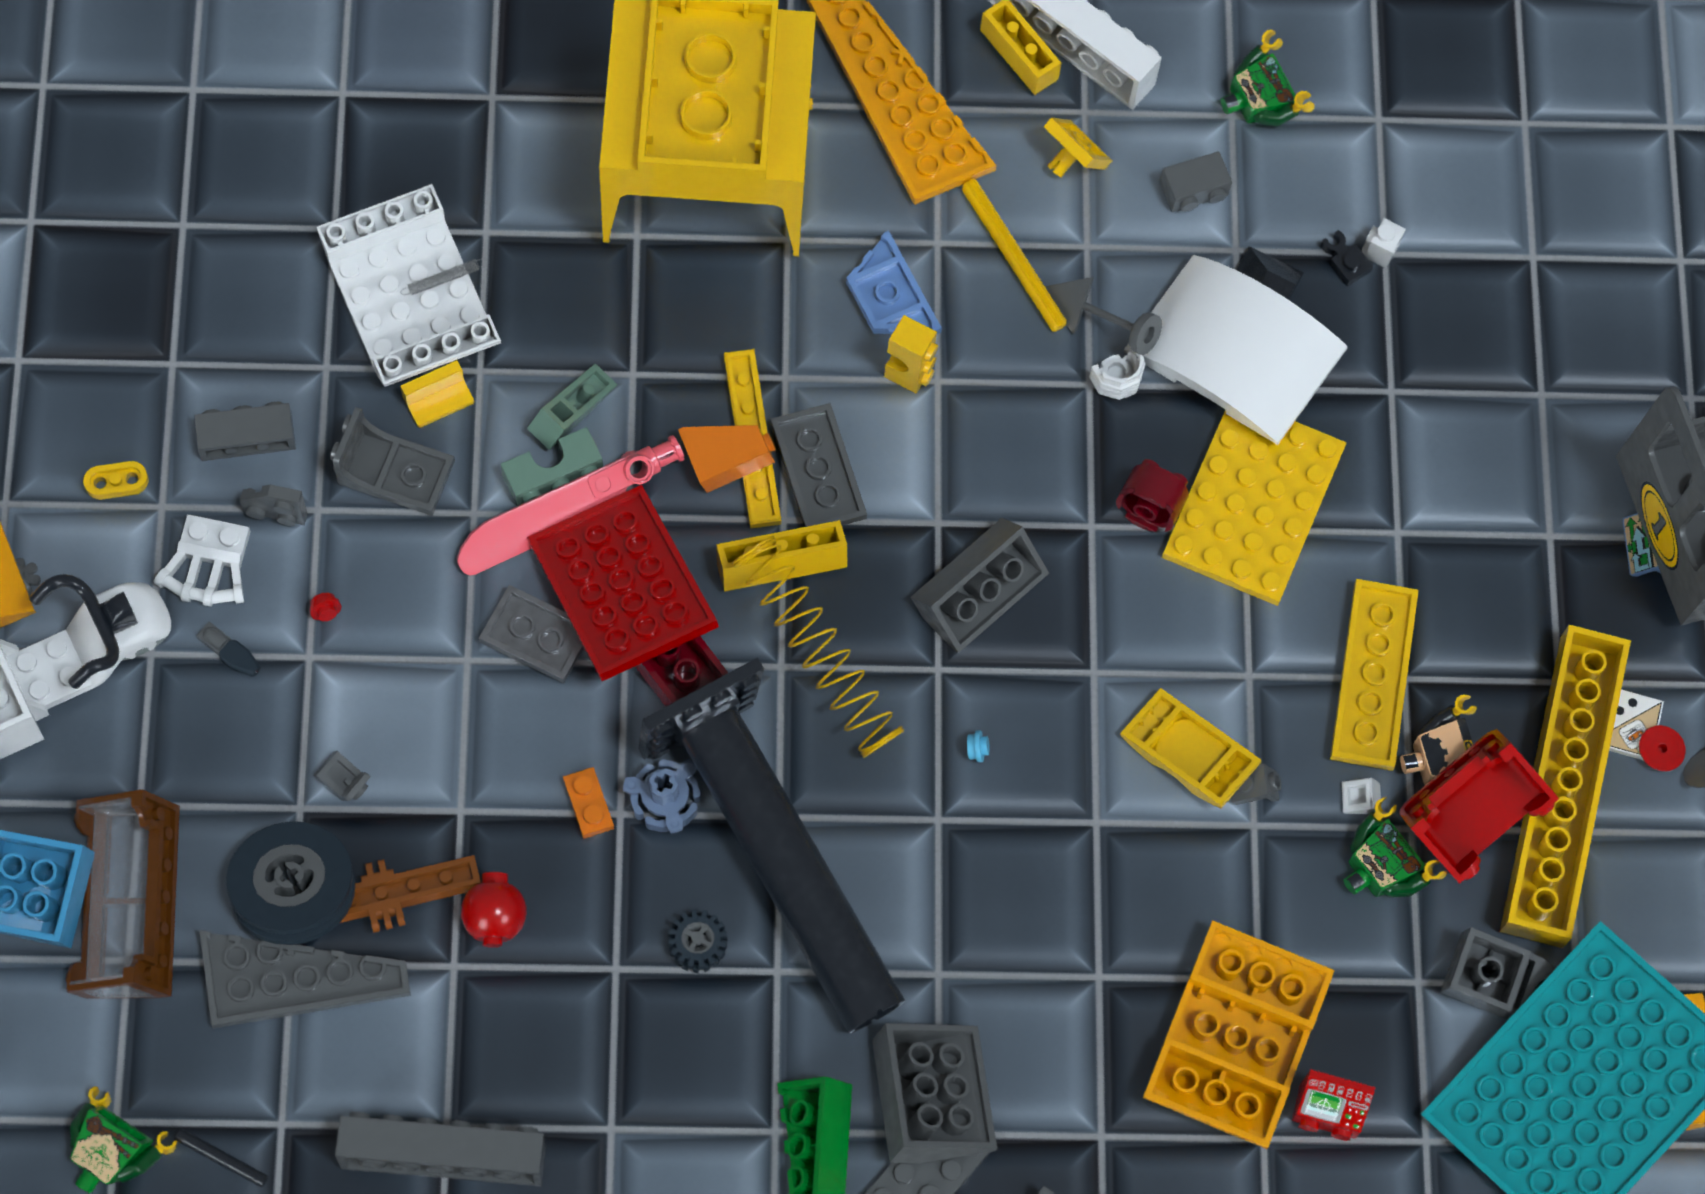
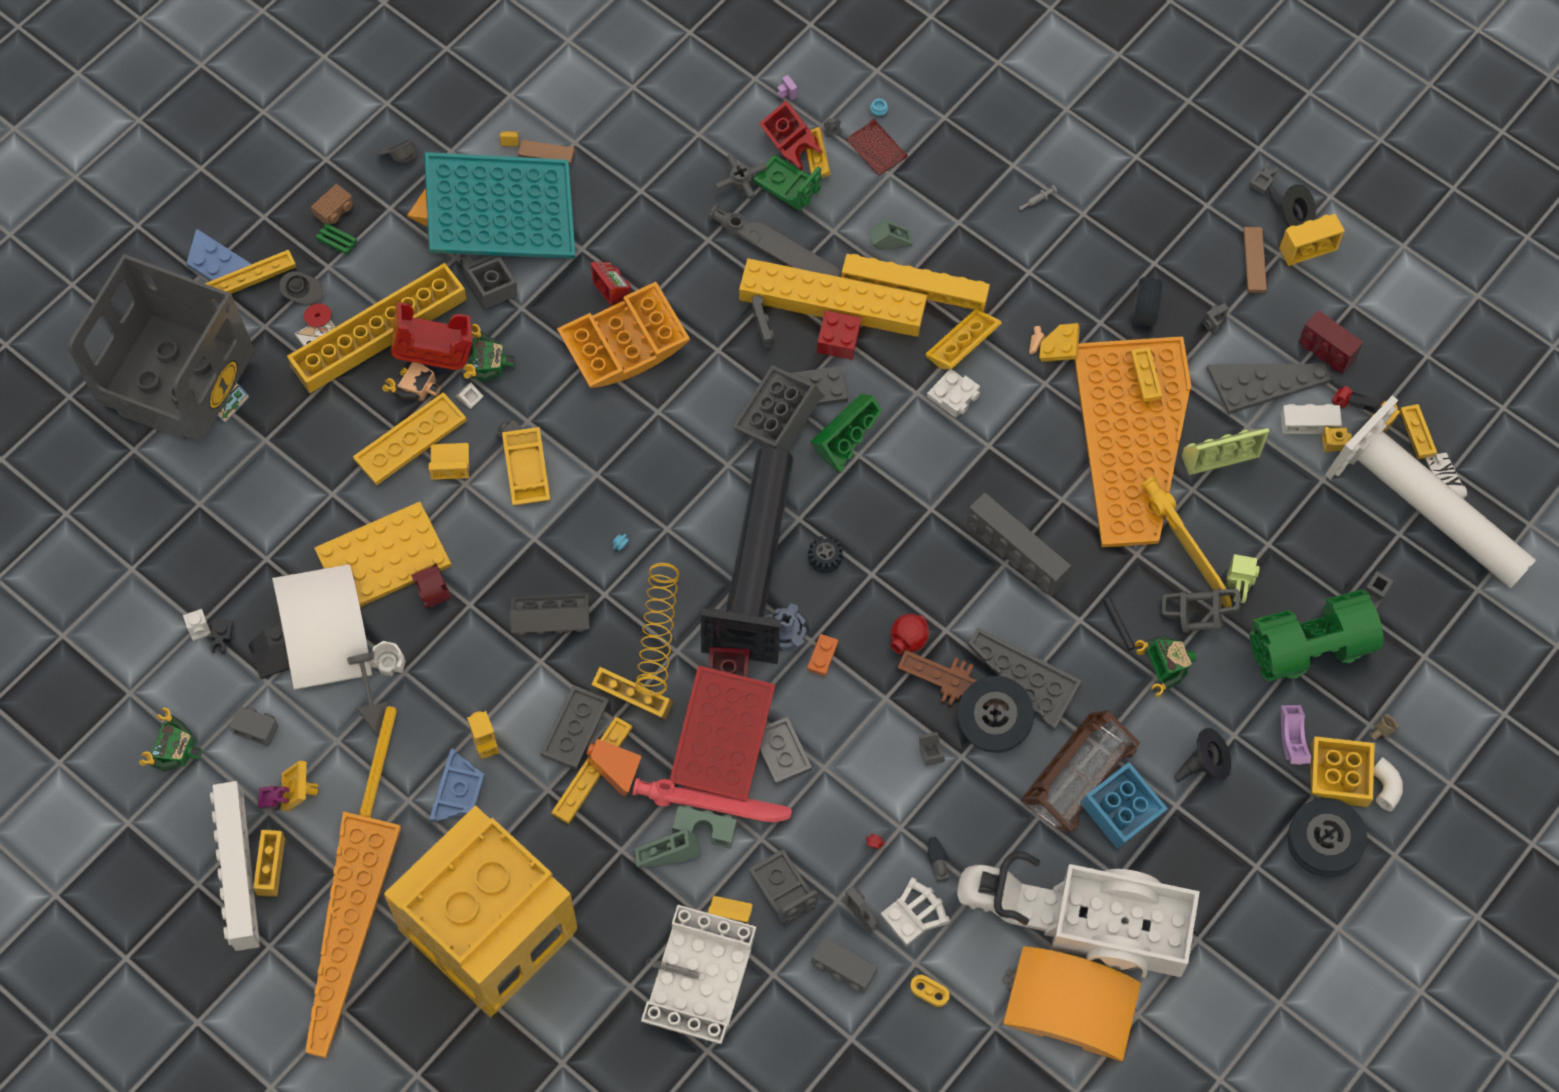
camera: 135 degrees left, 5 degrees down
none -> magenta plate [258,786,290,809]
none -> yellow bracket [429,443,469,480]

